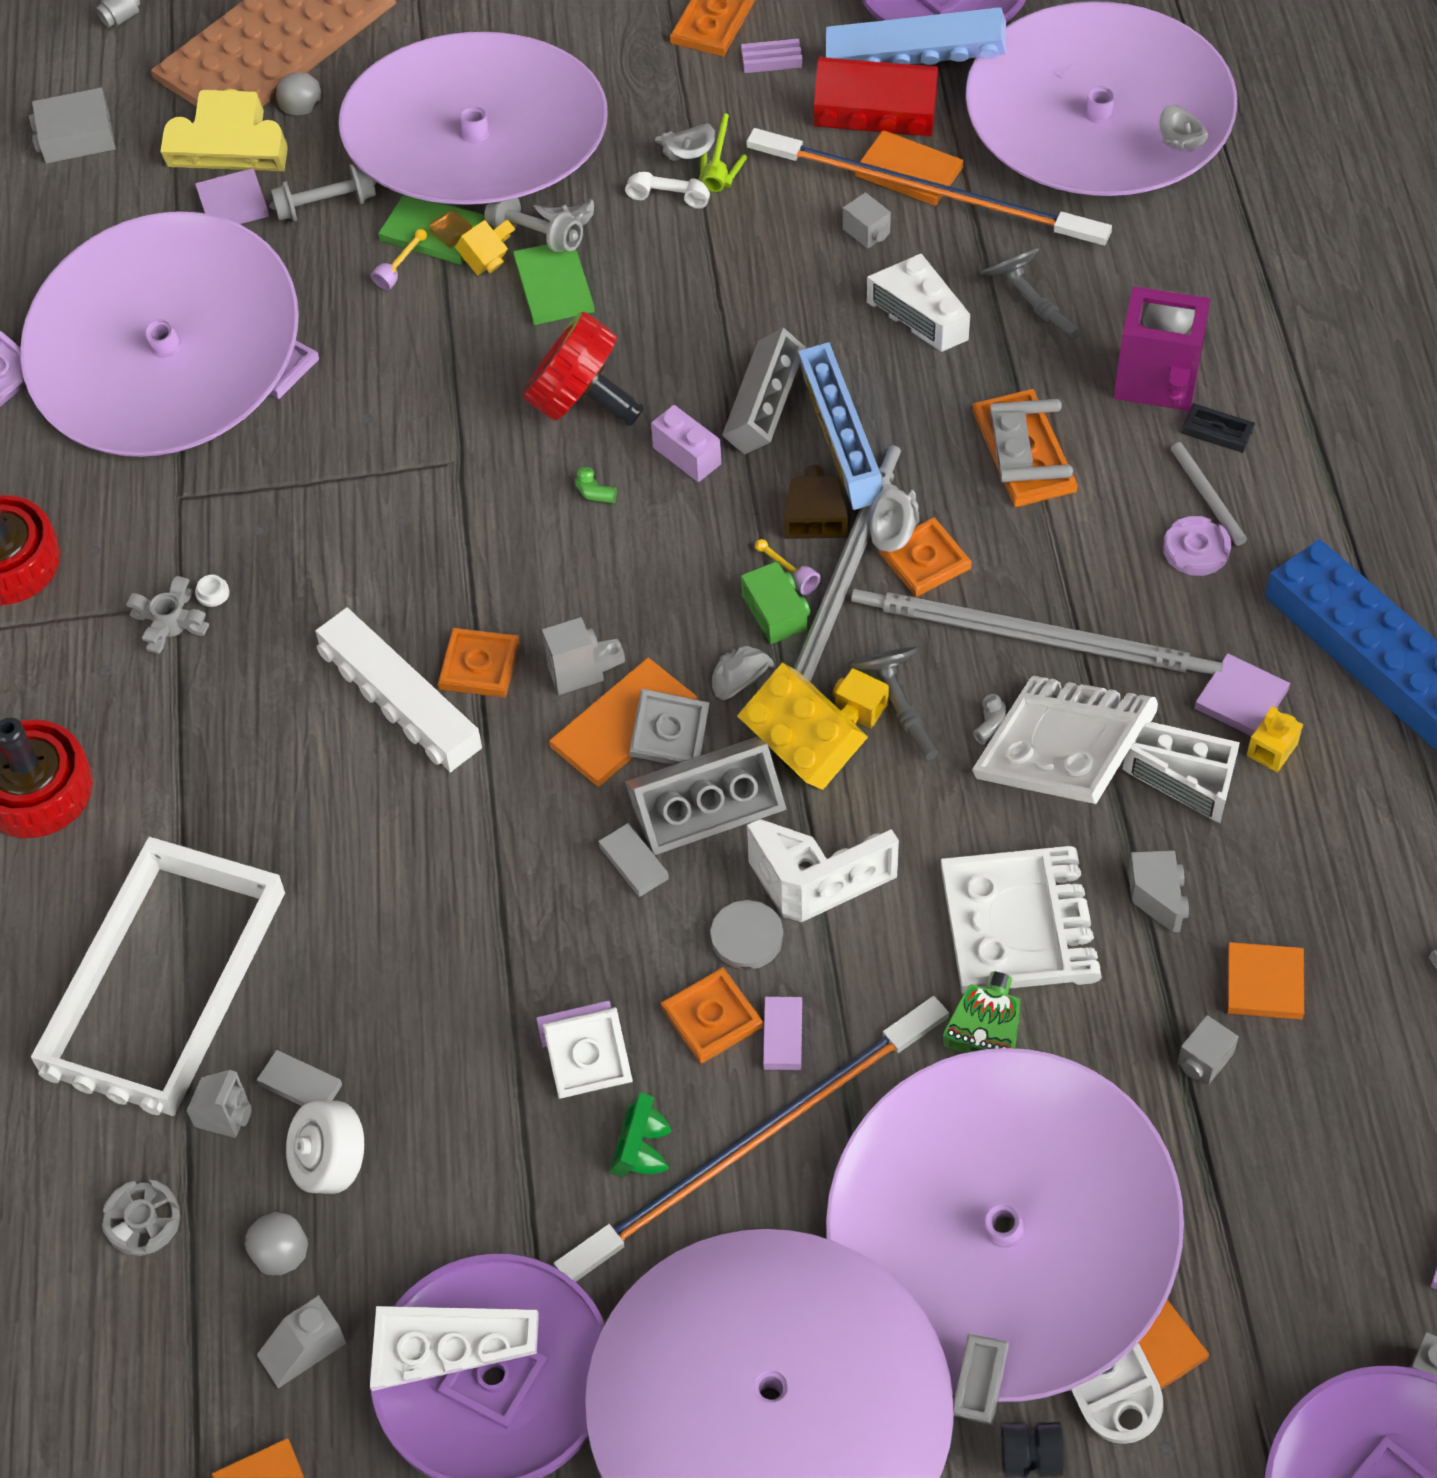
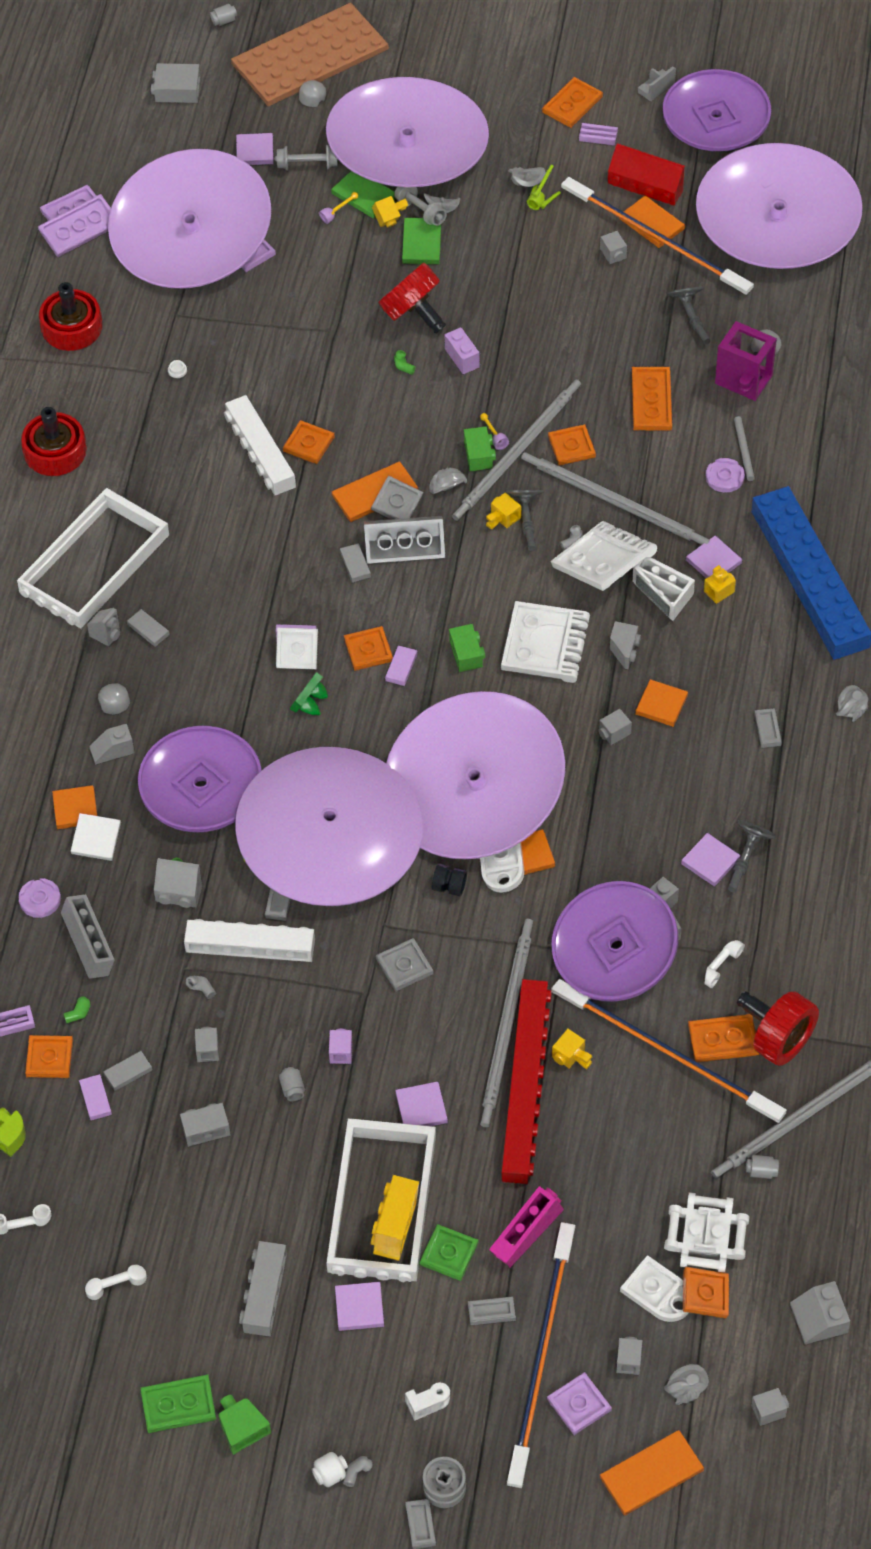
camera: 15 degrees right, 0 degrees up
light grey piece [102,1180,181,1256] -> none
light grey pin [126,576,209,654] -> none
light yellow brick [161,89,288,171] -> none
white wheel [286,1100,364,1194] -> none
white wing [370,1306,539,1391] -> none
clear orange tile [429,209,472,248] -> none
light grey hinge [542,617,625,695] -> none
piece [554,996,949,1282] -> none
white bar [625,172,710,208] -> none
light grey tile [710,900,783,969] -> none
light grey brick [722,327,805,455] -> none
yellow brick [737,663,868,790] -> none
white bracket [747,819,899,922] -> none
dark brown torso [784,465,847,539] -> none
light blue brick [798,342,883,510] -> none
light blue brick [826,7,1006,65] -> none
white wedge [867,254,970,352] -> none
light grey hat [870,484,919,552] -> none
torso [943,971,1021,1053] -> none
light grey tile [953,1333,1009,1425] -> none
light grey plate [990,399,1073,482] -> none
light grey hat [1159,104,1208,151] -> none
black tile [1181,403,1255,453] -> none
none -> bright green brick [449,624,485,672]

